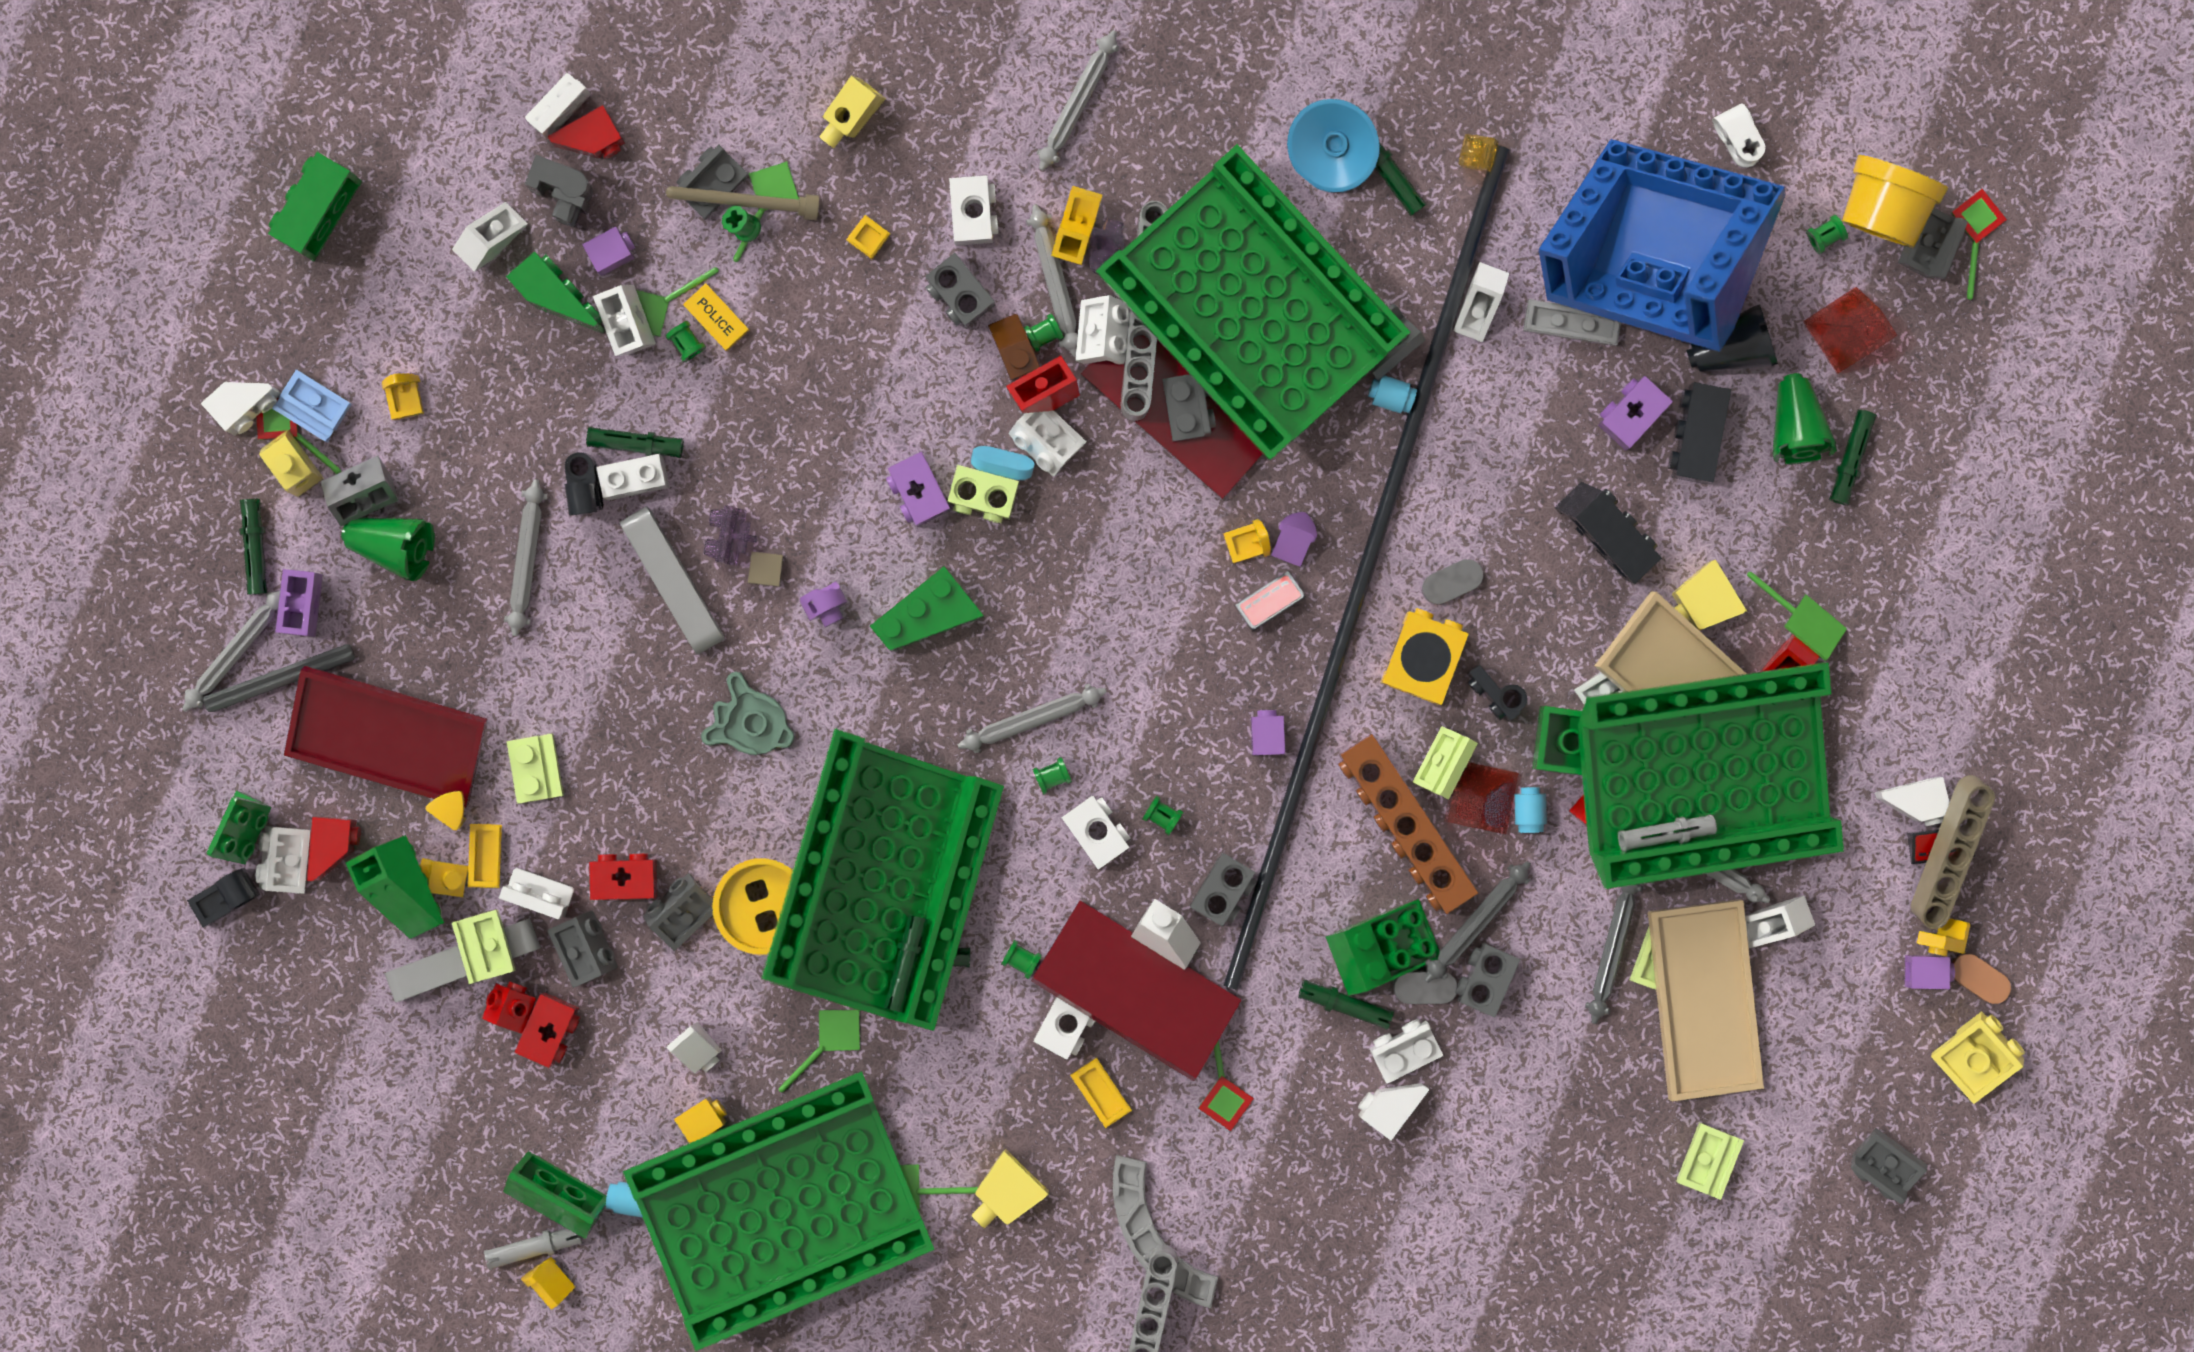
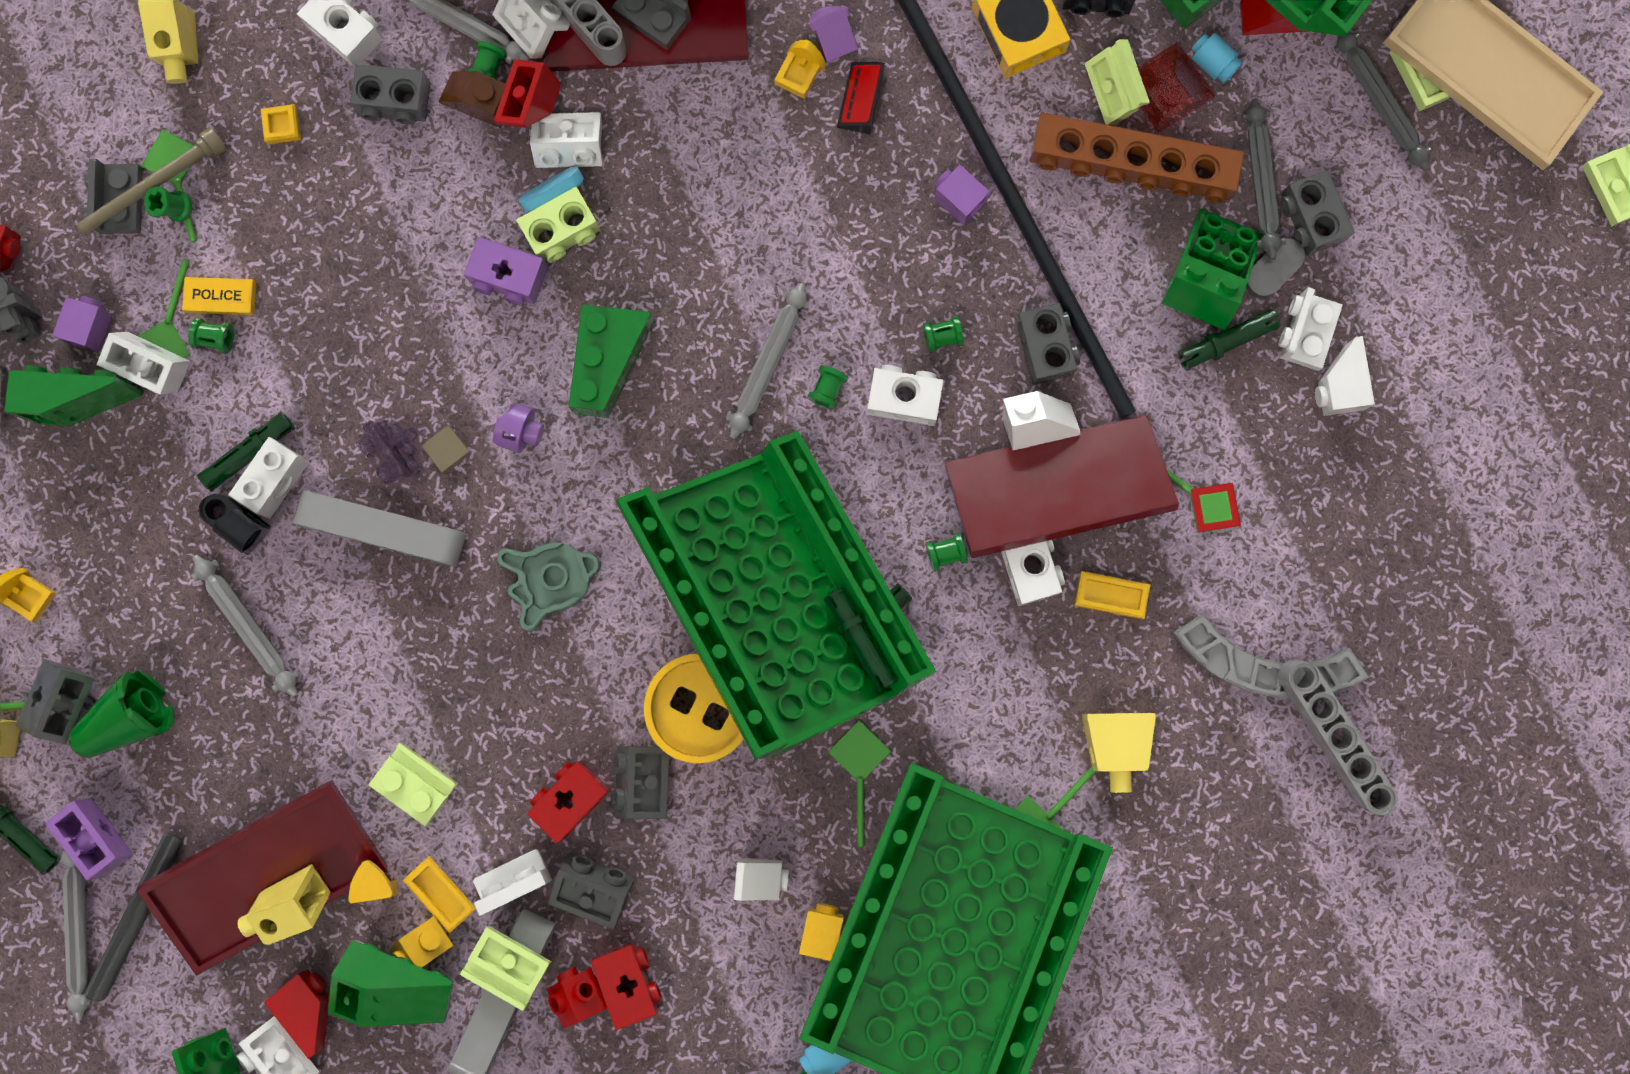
camera: 40 degrees left, 5 degrees down
none -> light yellow torso [238,864,331,945]

